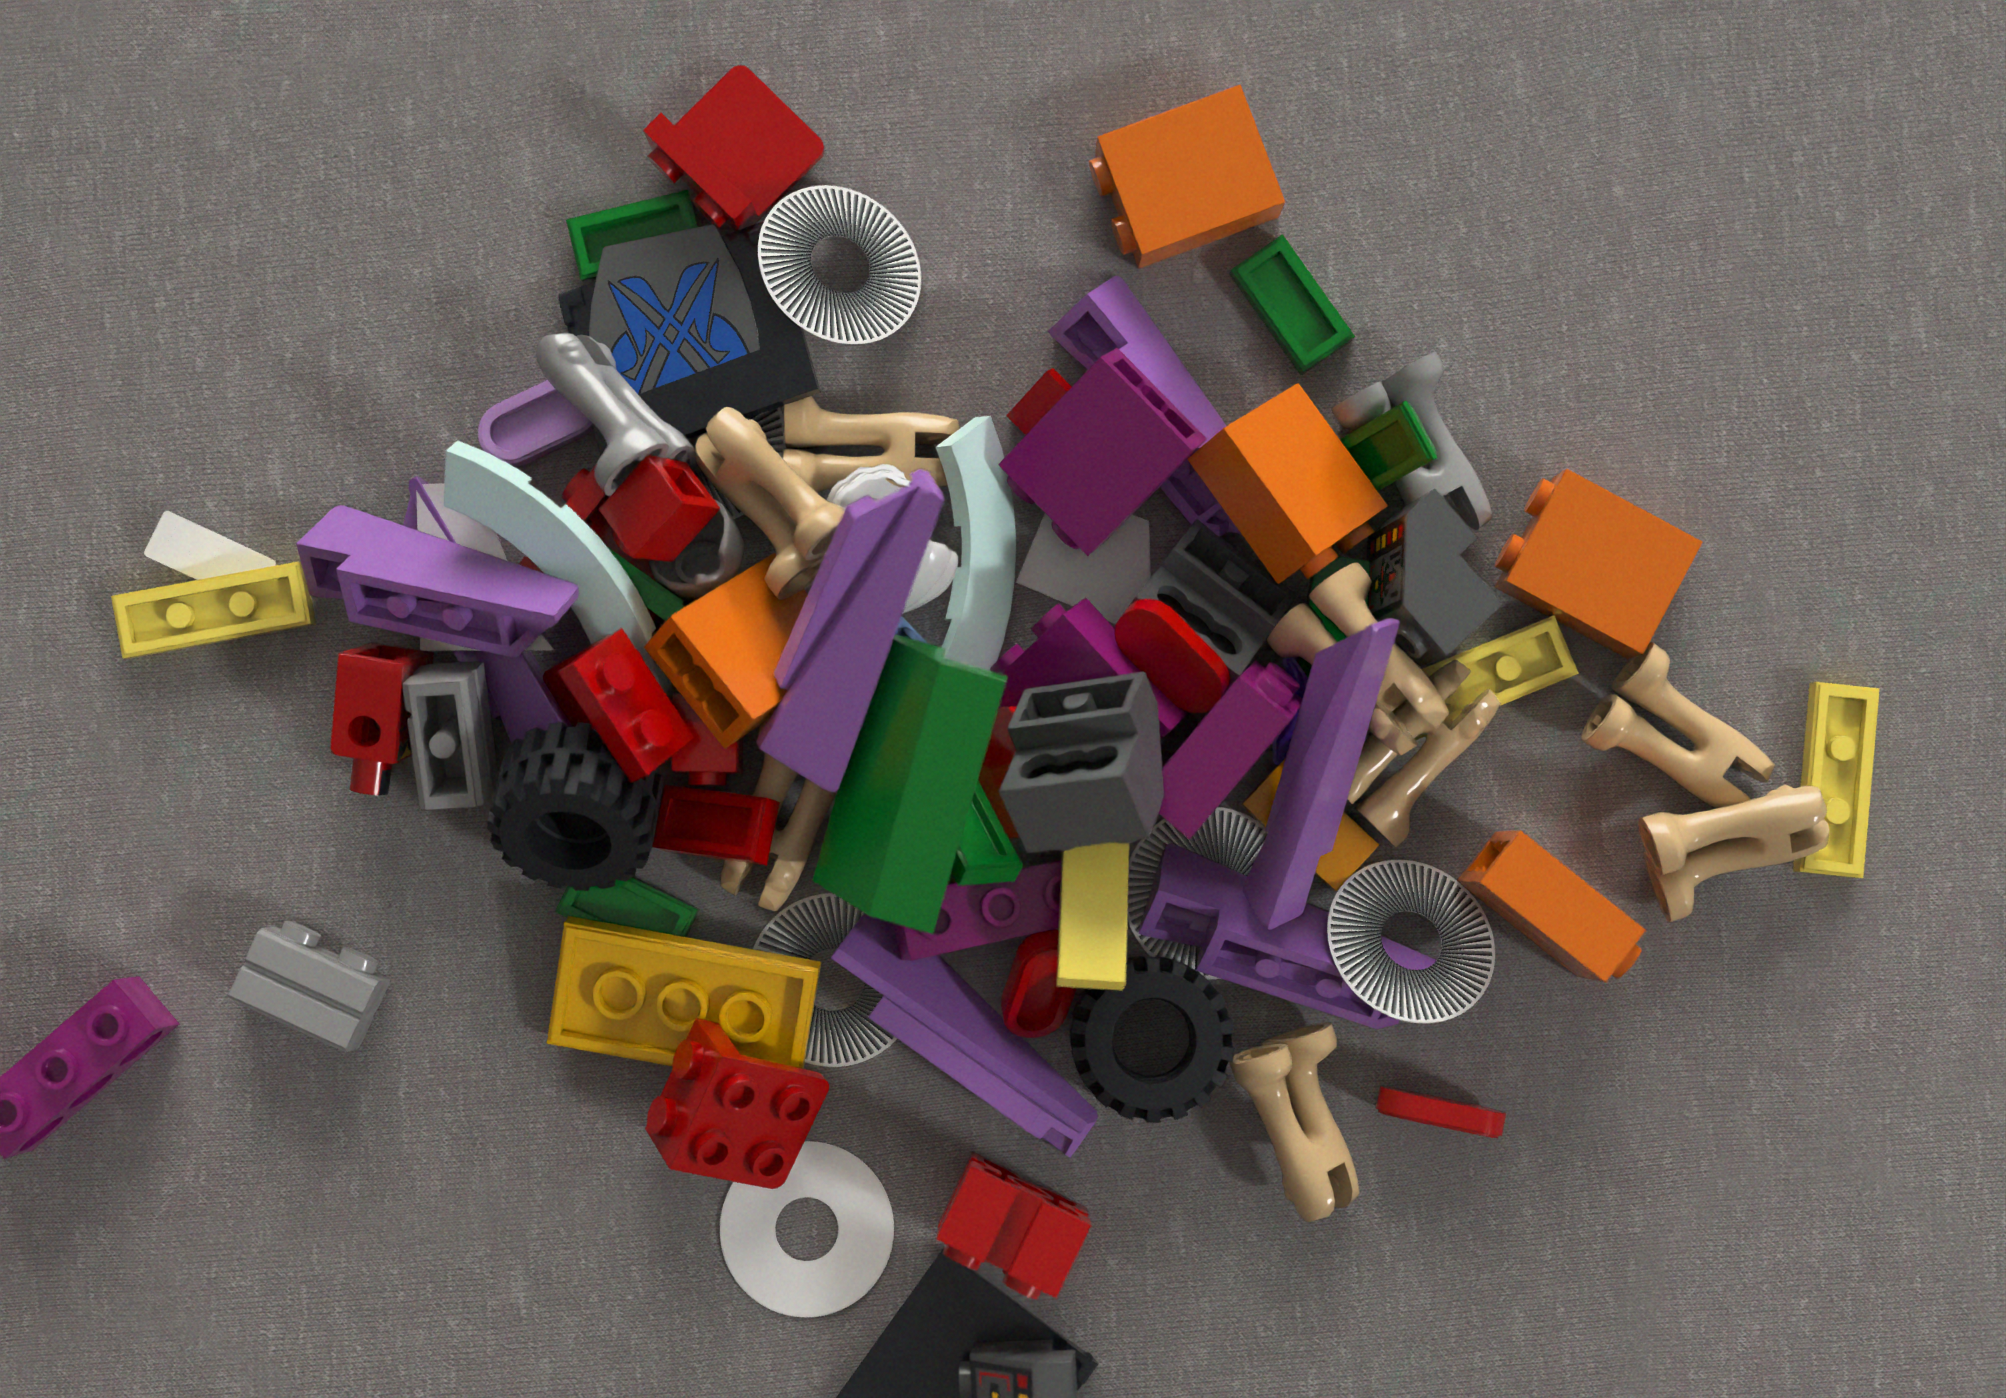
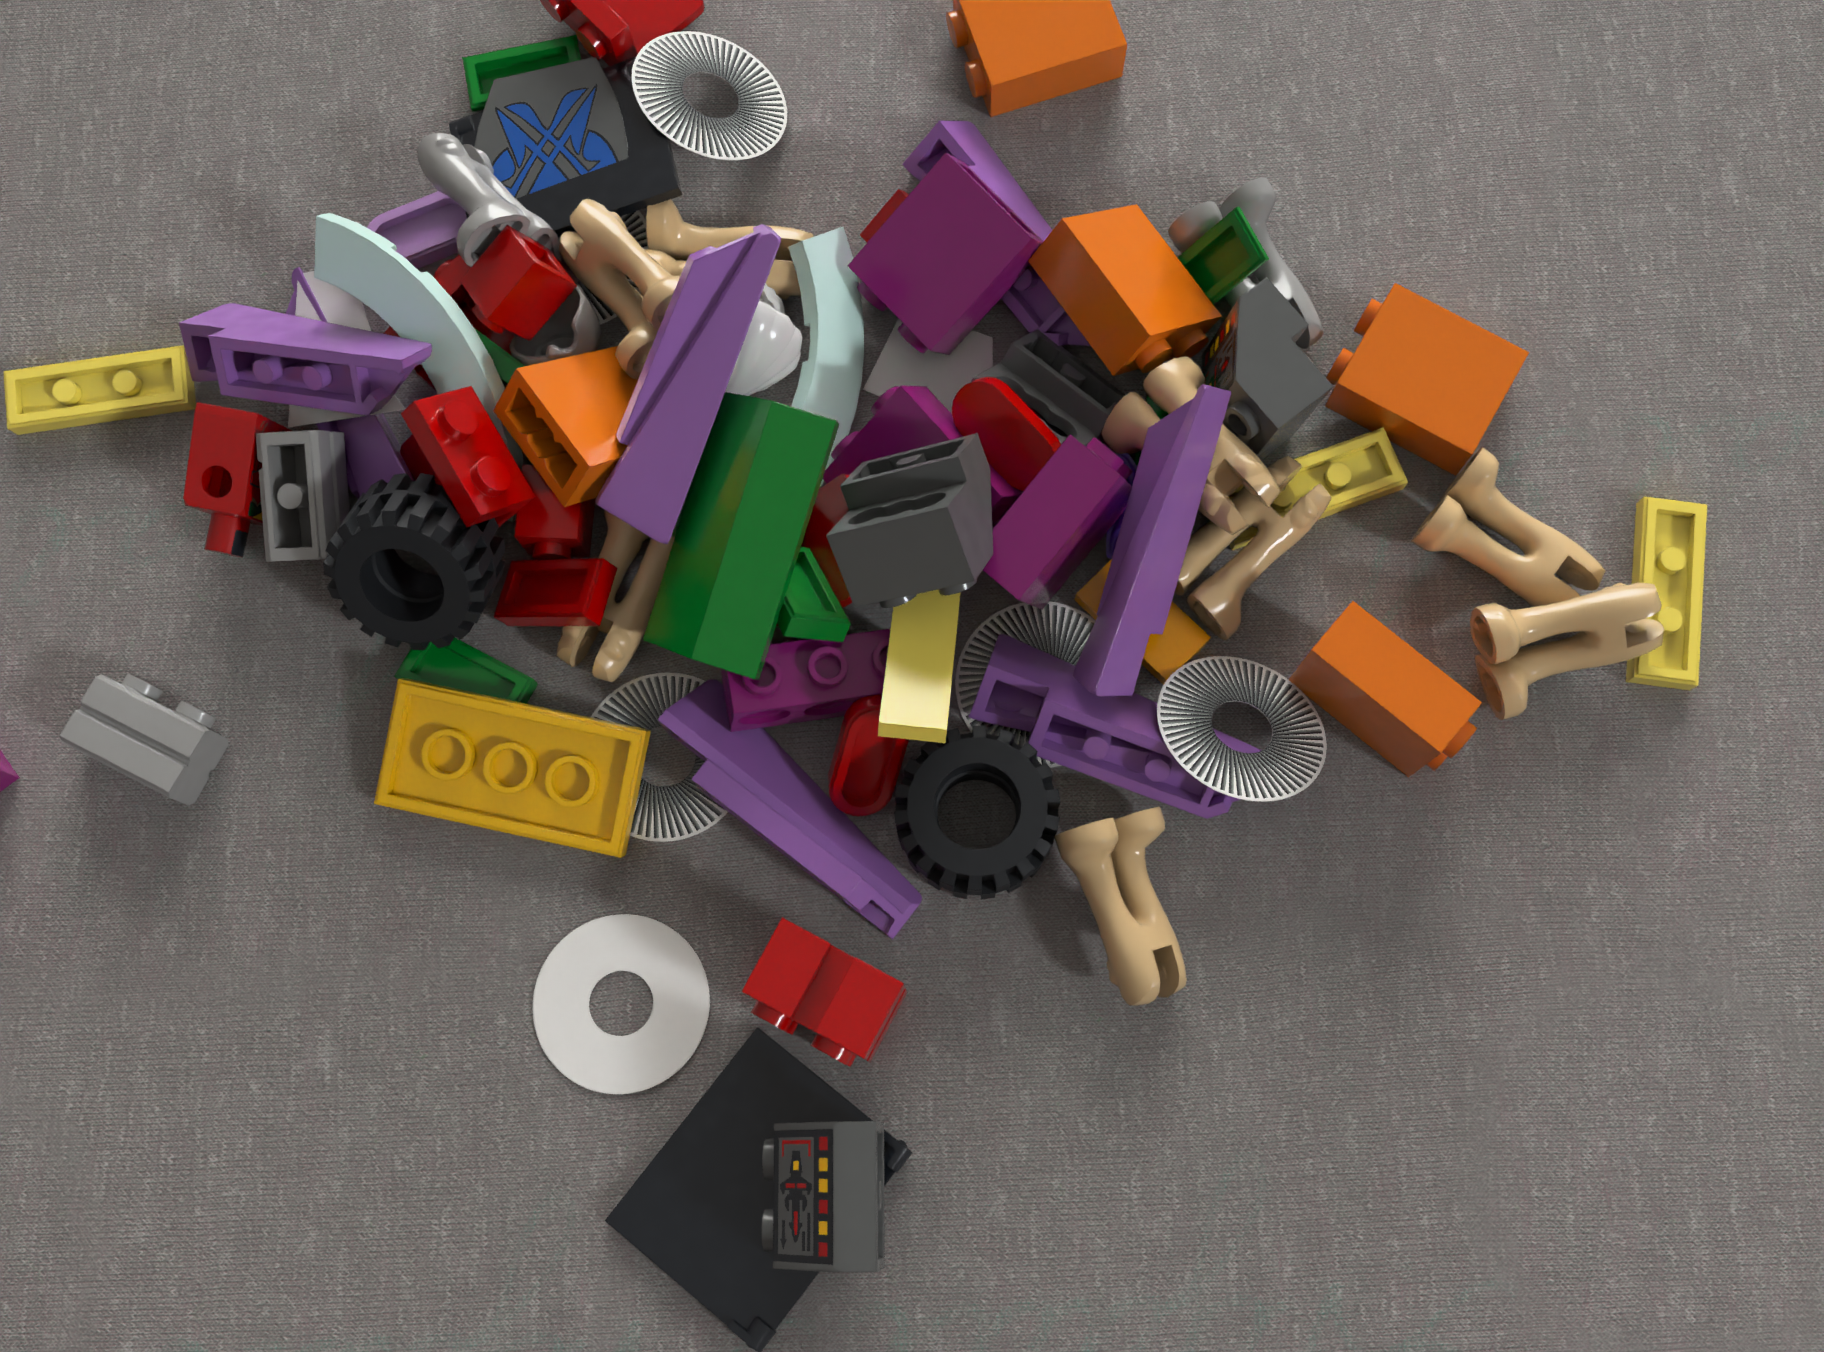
camera: 10 degrees right, 10 degrees down
white sticker [144,511,276,580] -> none
red bracket [645,1018,829,1189] -> none
green tile [1229,234,1355,376] -> none
red tile [1375,1085,1507,1138] -> none

